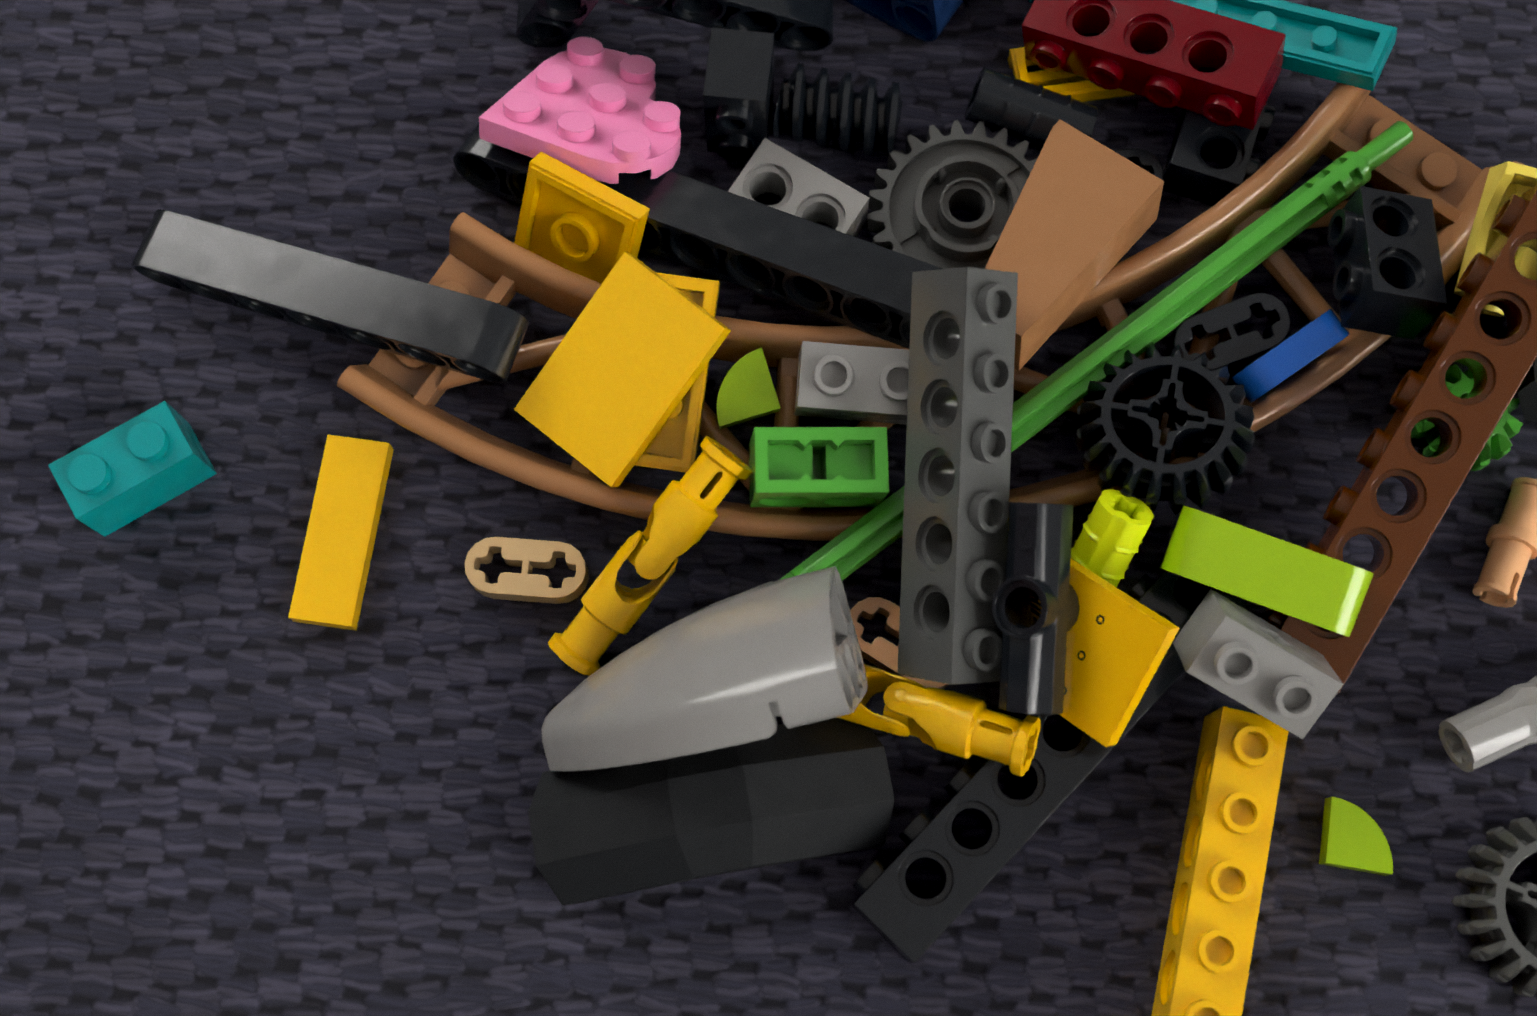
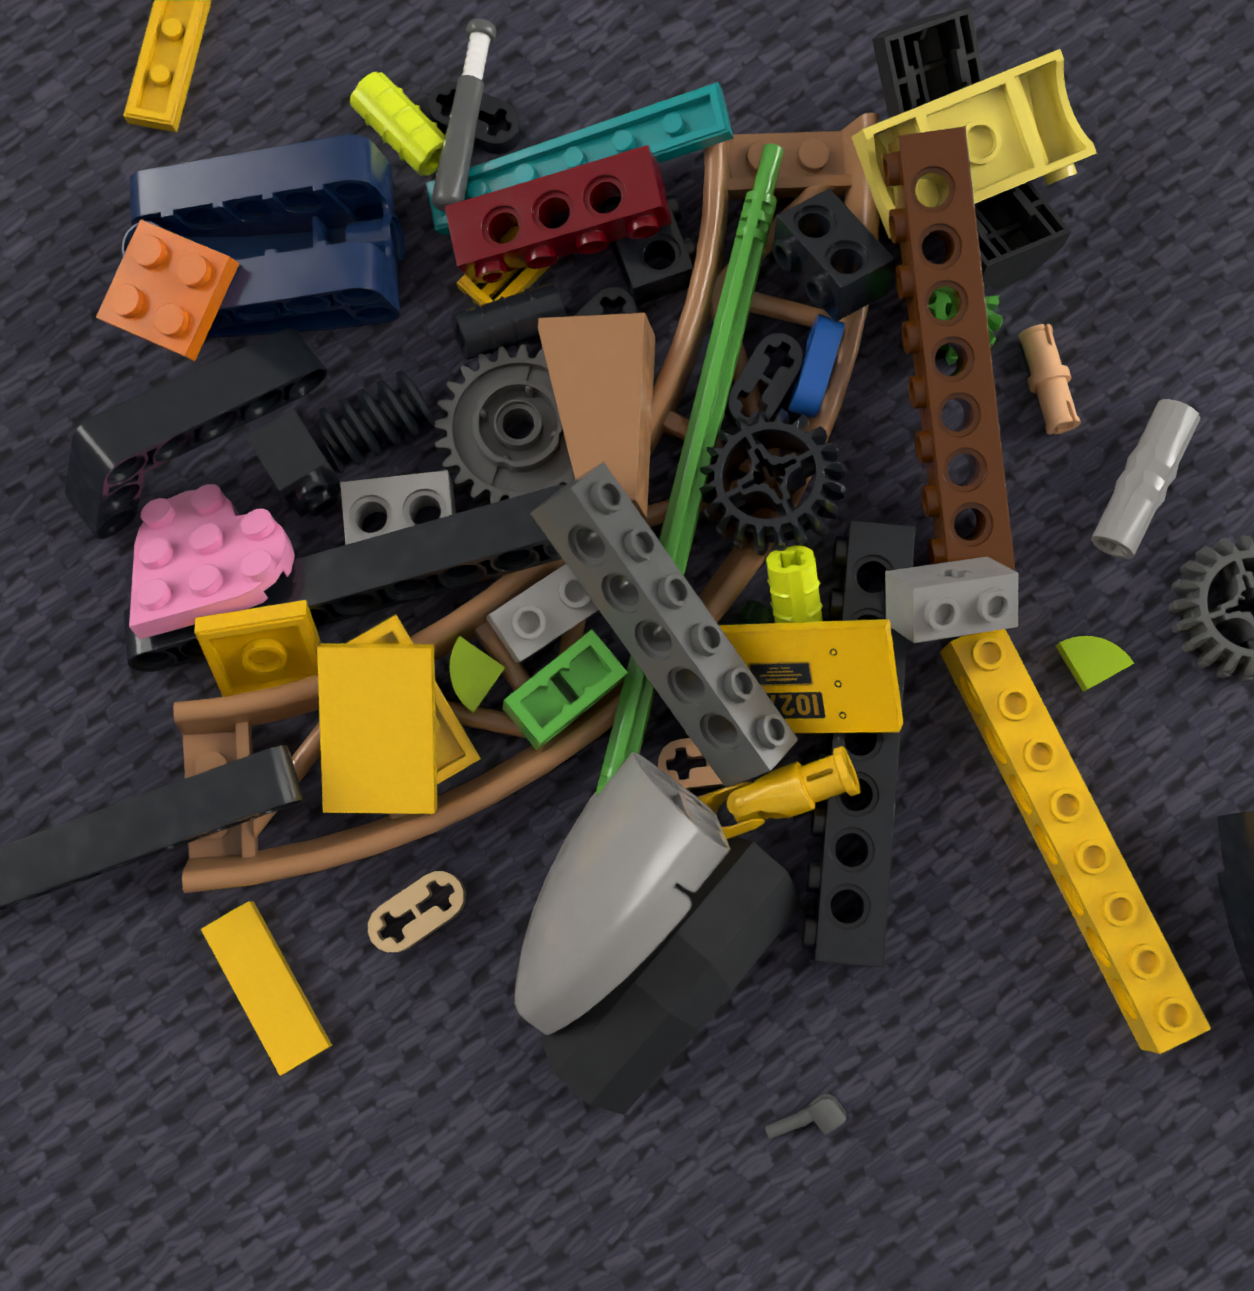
camera: 35 degrees left, 5 degrees up
teal brick [48,401,217,537] -> none
yellow piece [548,436,752,676] -> none
black piece [992,502,1080,715] -> none
lime beam [1160,505,1374,637] -> none

